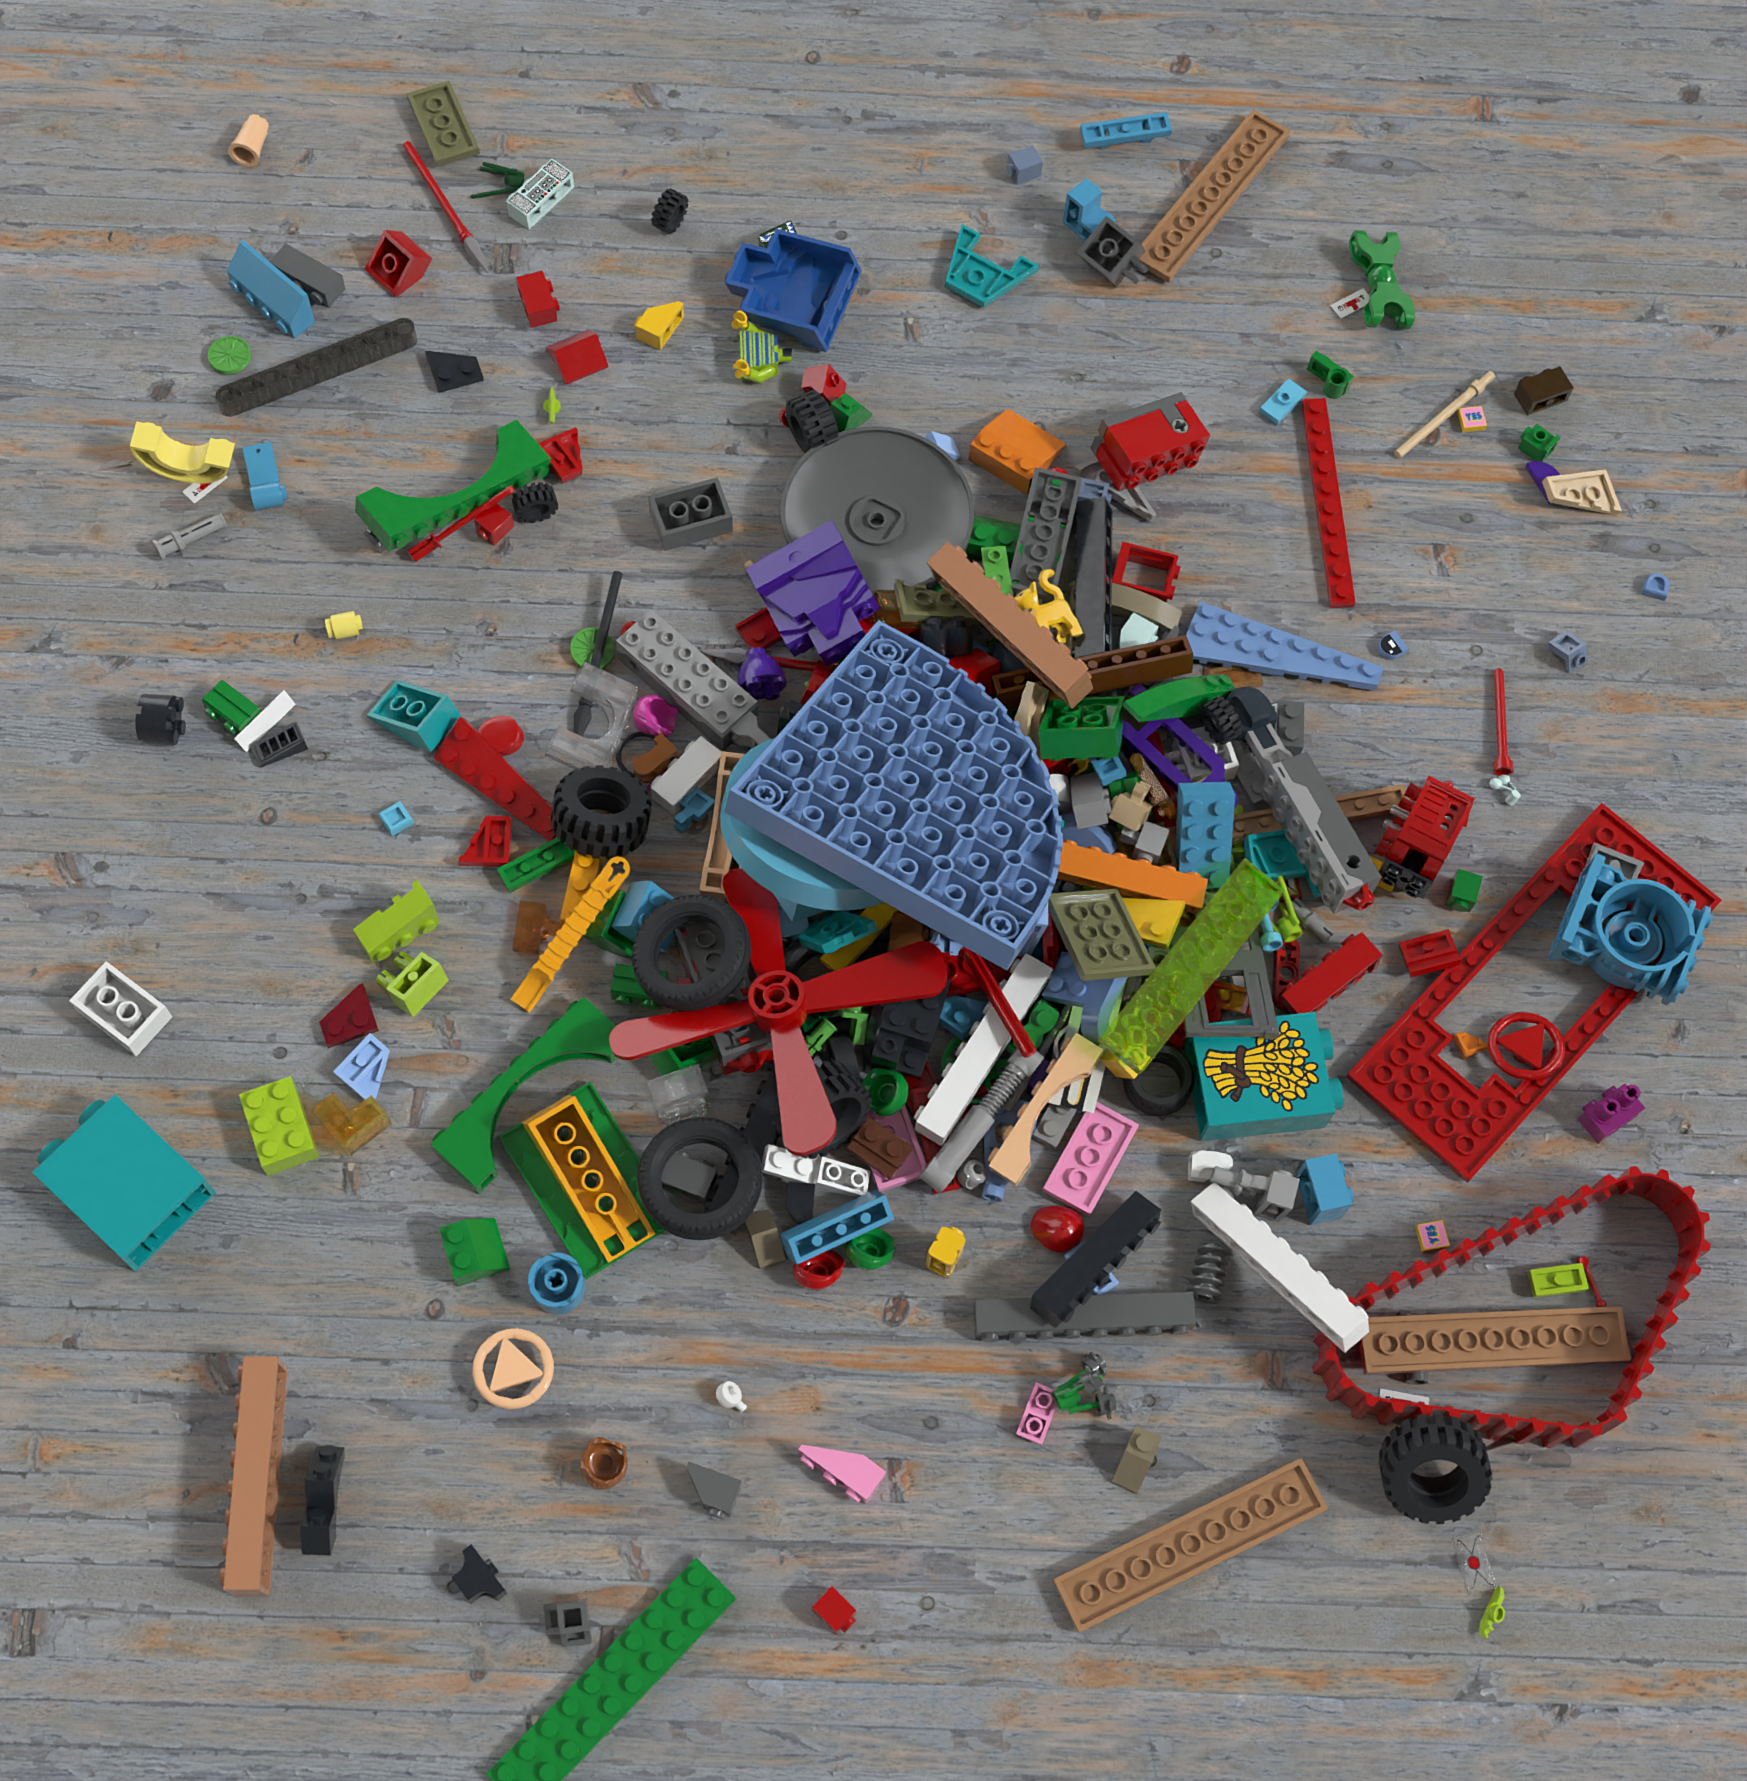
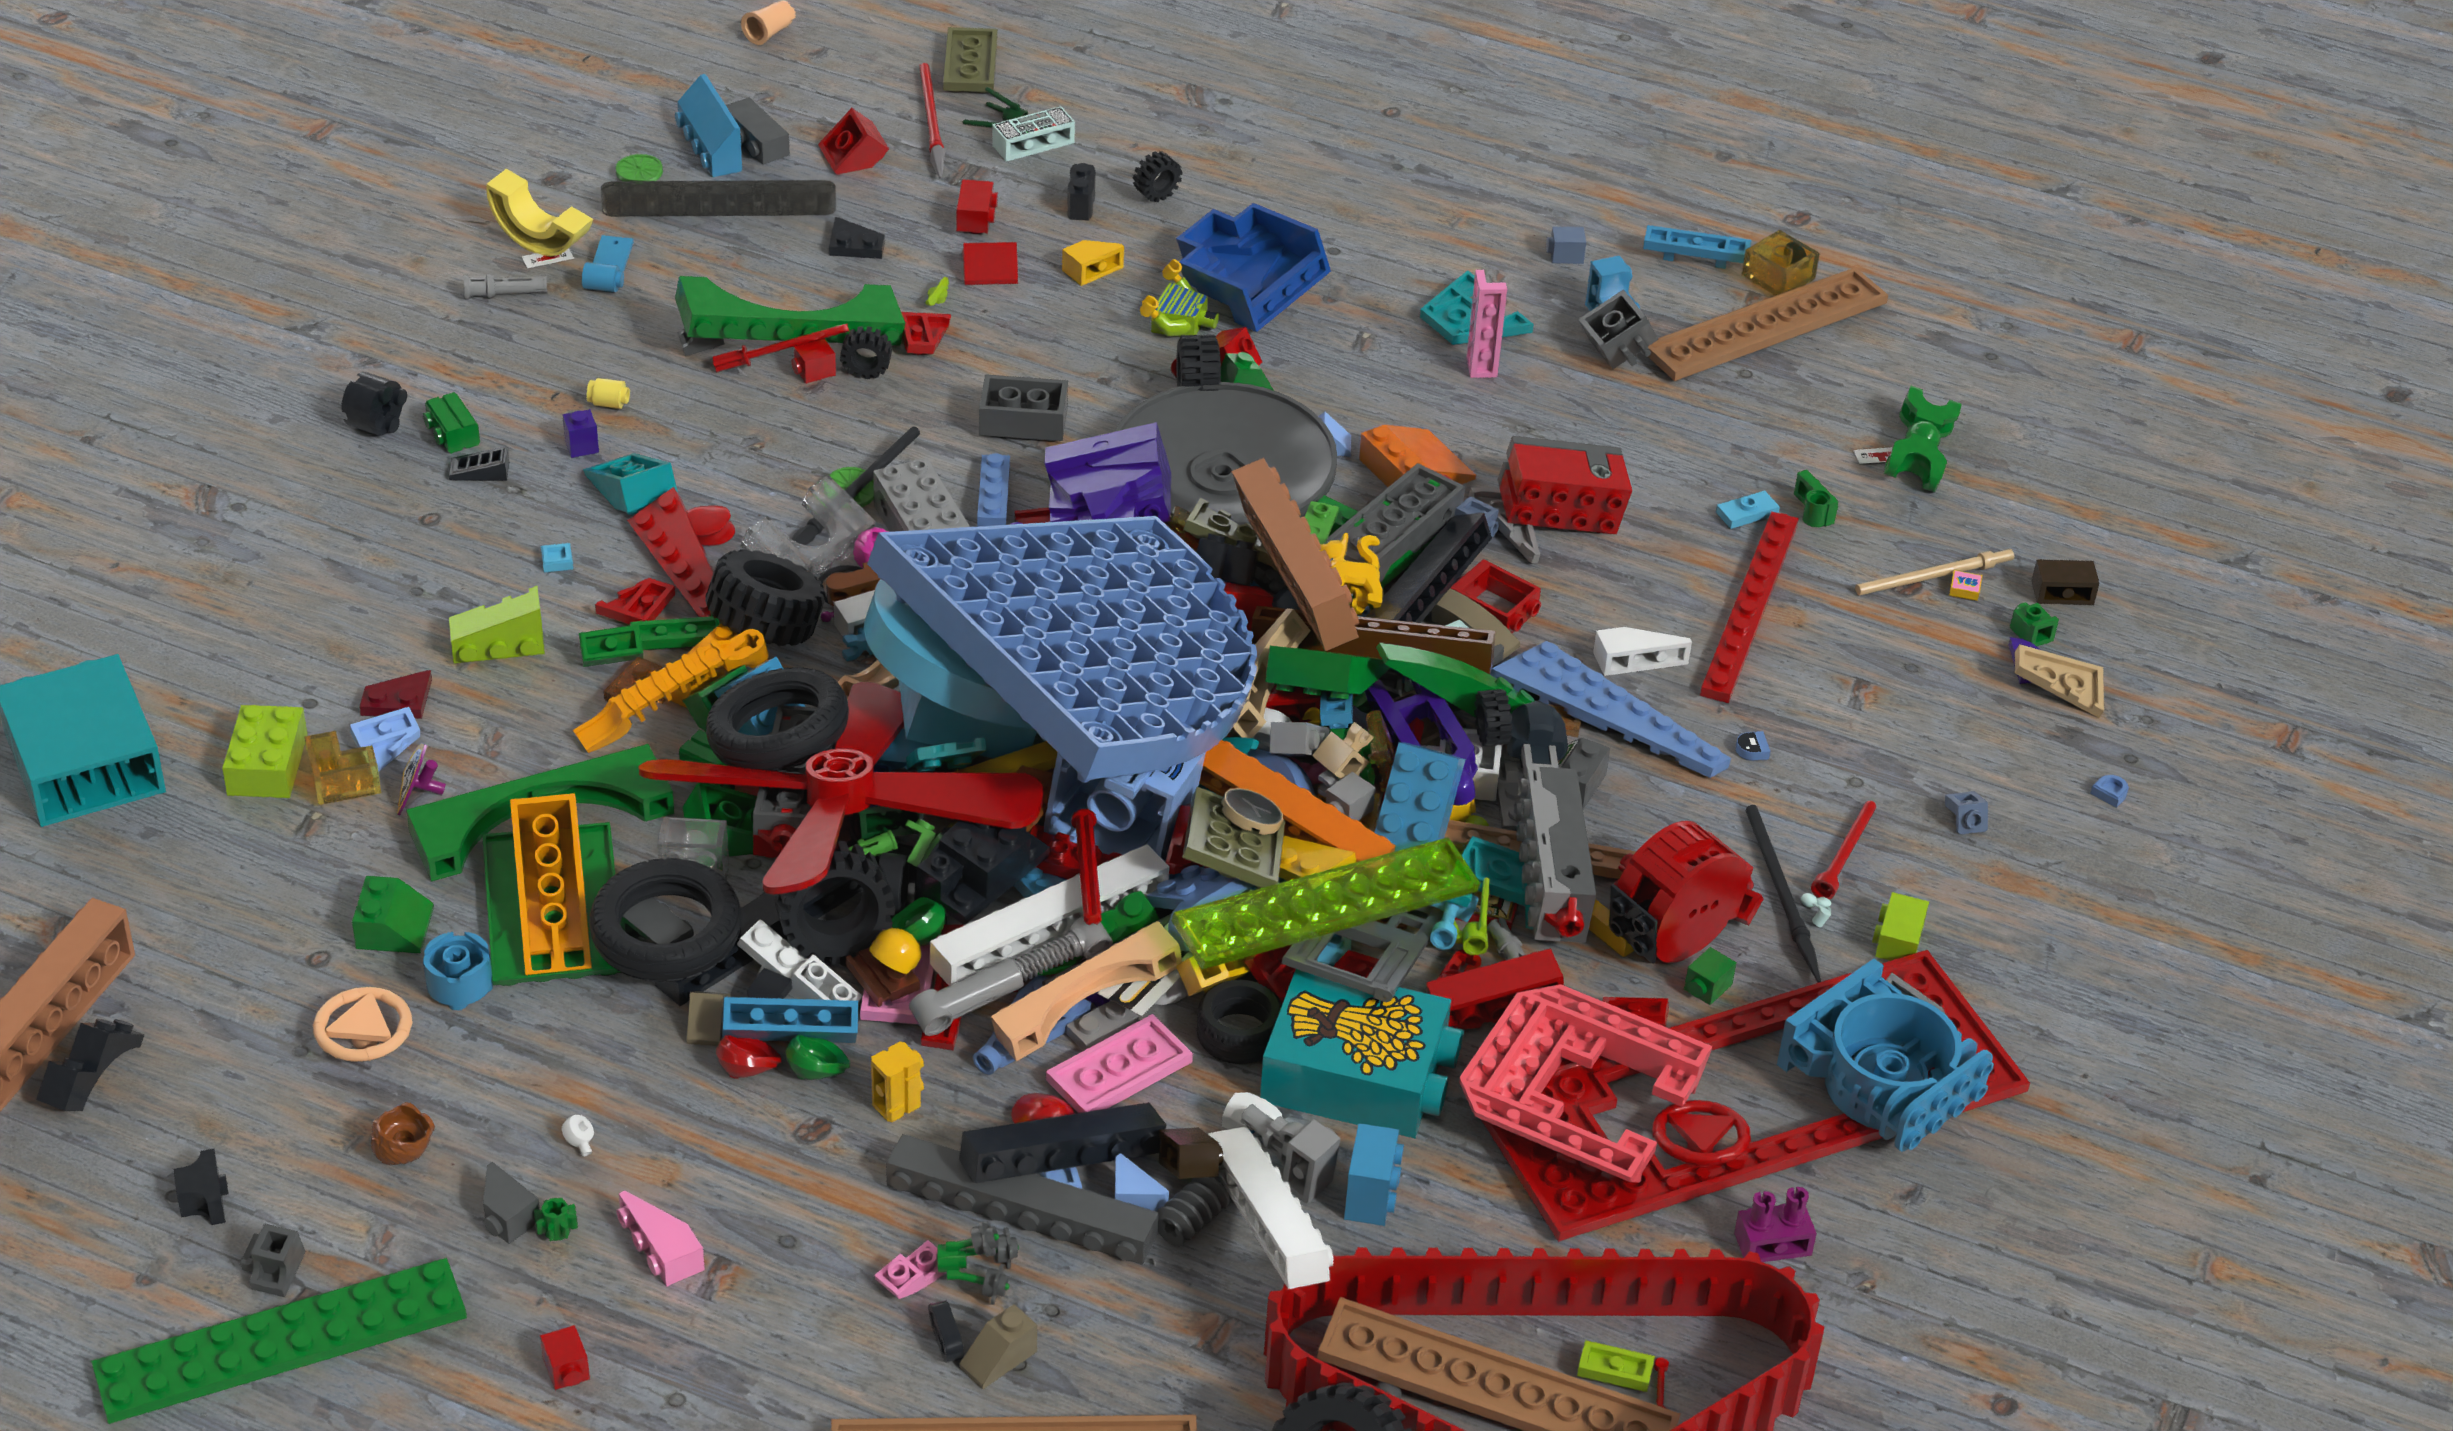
camera: 25 degrees right, 25 degrees down
white brick [69,961,172,1057] -> none
white sticker [234,690,296,752] -> none
lime brick [376,952,449,1017] -> none
light grey piece [956,1159,987,1189] -> none
orange tile [1453,1032,1488,1060] -> none
none -> magenta shield [397,743,446,815]
none -> green gear [534,1197,578,1241]
none -> dark purple brick [562,409,599,458]
none -> green slope [579,624,644,667]
none -> yellow hair [869,928,922,974]
none -> black beam [928,1300,964,1363]
none -> medium blue plate [977,453,1010,527]
none -> black brick [1067,163,1096,221]
none -> light blue slope [1115,1153,1169,1211]
none -> dark brown brick [1159,1127,1223,1179]
none -> tile [1221,788,1283,835]
none -> coral slope [1459,984,1712,1182]
none -> bright pink fence [1466,270,1507,378]
none -> white slope [1593,627,1692,676]
none -> clear yellow brick [1741,230,1820,296]
none -> black piece [1745,805,1821,983]
none -> lime brick [1872,892,1929,961]

